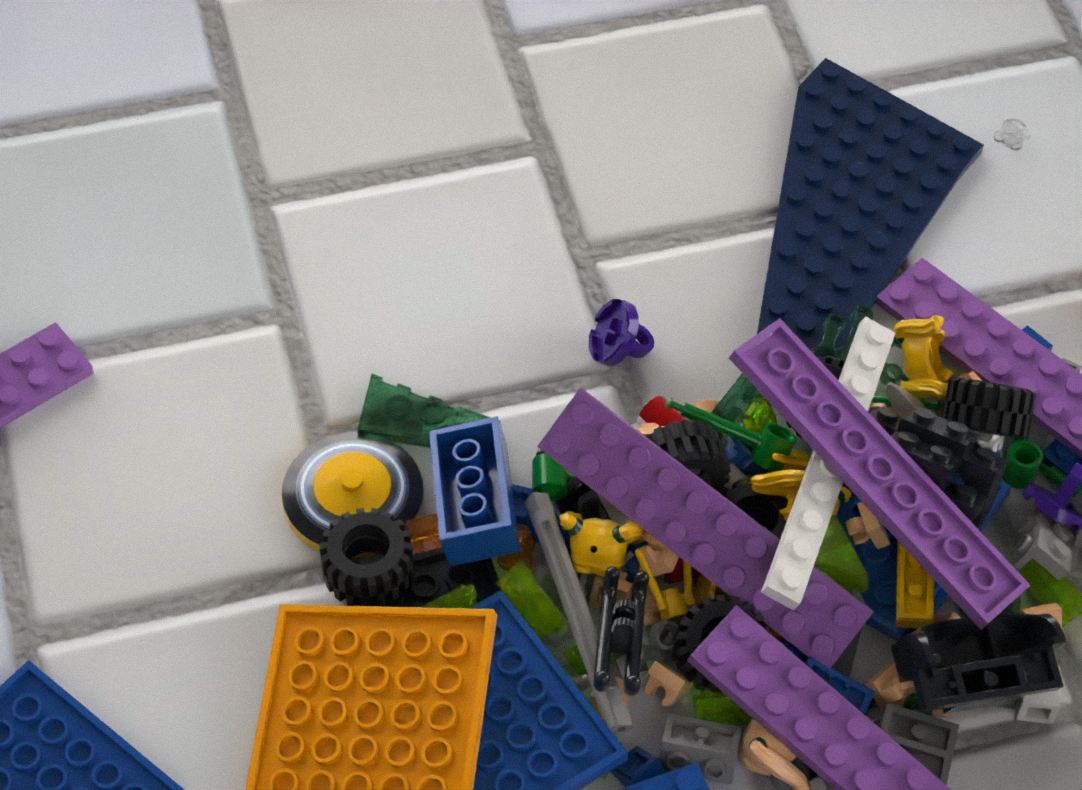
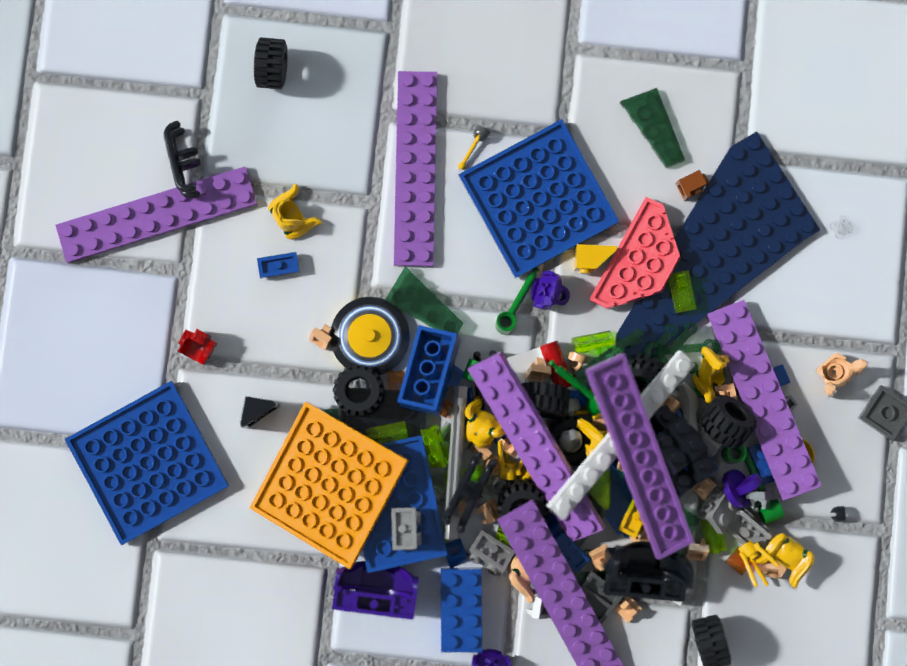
camera: 15 degrees right, 30 degrees up
none -> red hair [177,329,217,365]
none -> black slope [240,396,280,429]
none -> black tyre [254,37,288,90]
none -> blue plate [257,252,300,279]
none -> yellow hair [268,184,322,240]
none -> light nougat tile [309,324,332,351]
none -> light grey bracket [391,507,421,550]
none -> medium lavender plate [394,71,437,267]
none -> blue plate [458,119,619,279]
none -> hinge [458,125,491,170]
none -> green piece [495,267,540,335]
none -> light grey plate [558,429,583,453]
none -> clear neon green plate [571,330,615,355]
none -> yellow slope [574,244,617,274]
none -> coral plate [589,197,681,310]
none -> light nougat tile [614,597,642,623]
none -> clear green wing [620,88,685,168]
none -> clear neon green plate [669,270,696,314]
none -> dark orange brick [675,170,709,201]
none -> light nougat tile [690,477,717,500]

